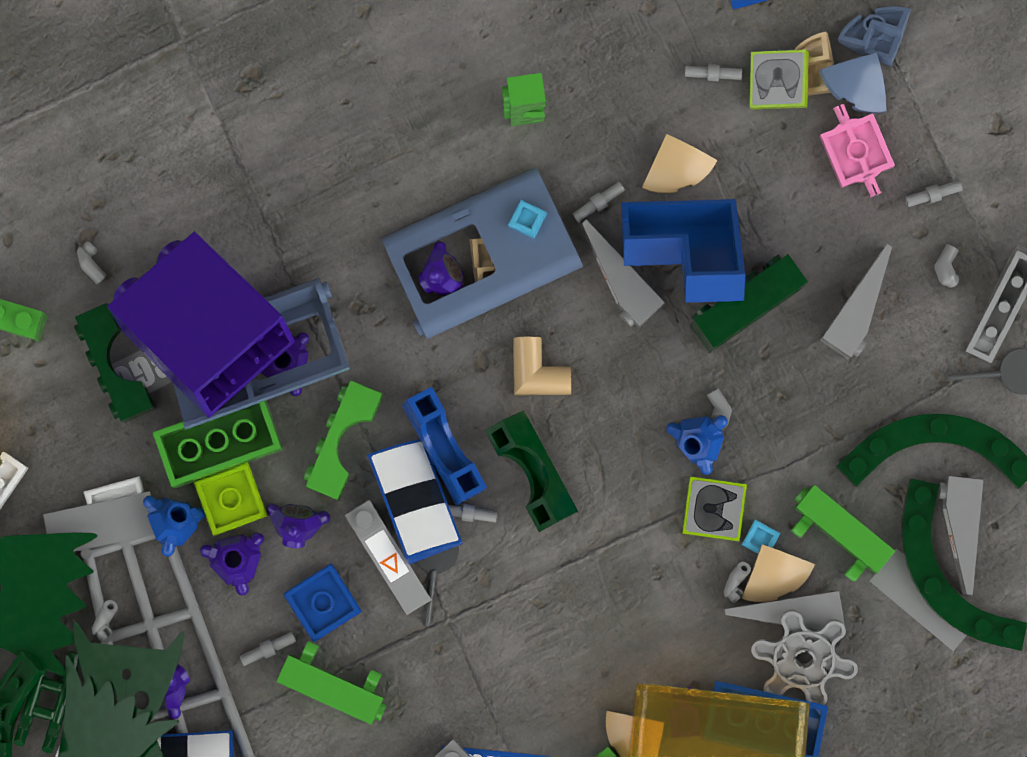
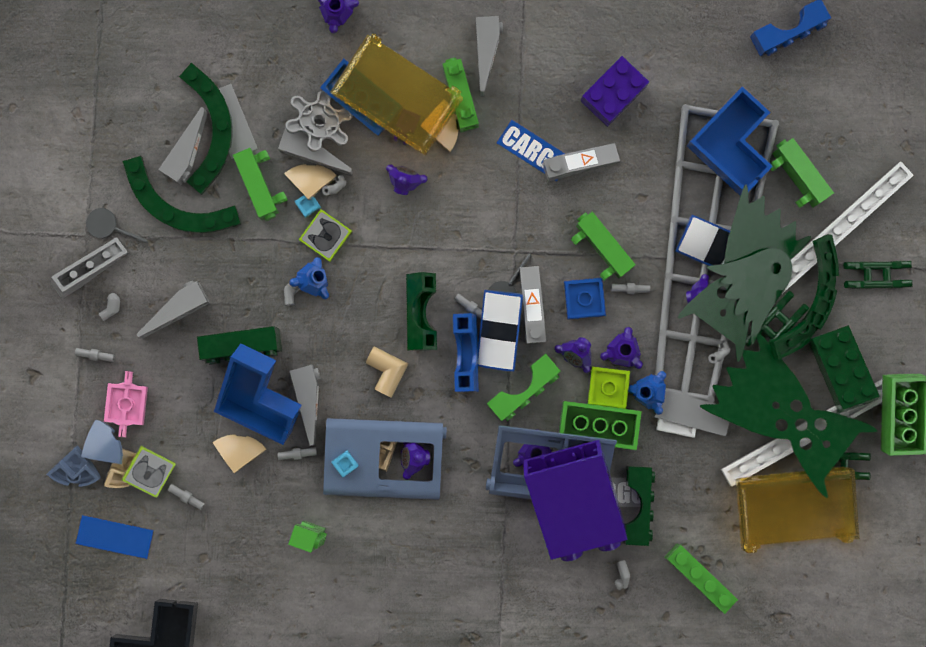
camera: 155 degrees left, 0 degrees up
none -> dark purple rock [386,164,428,195]

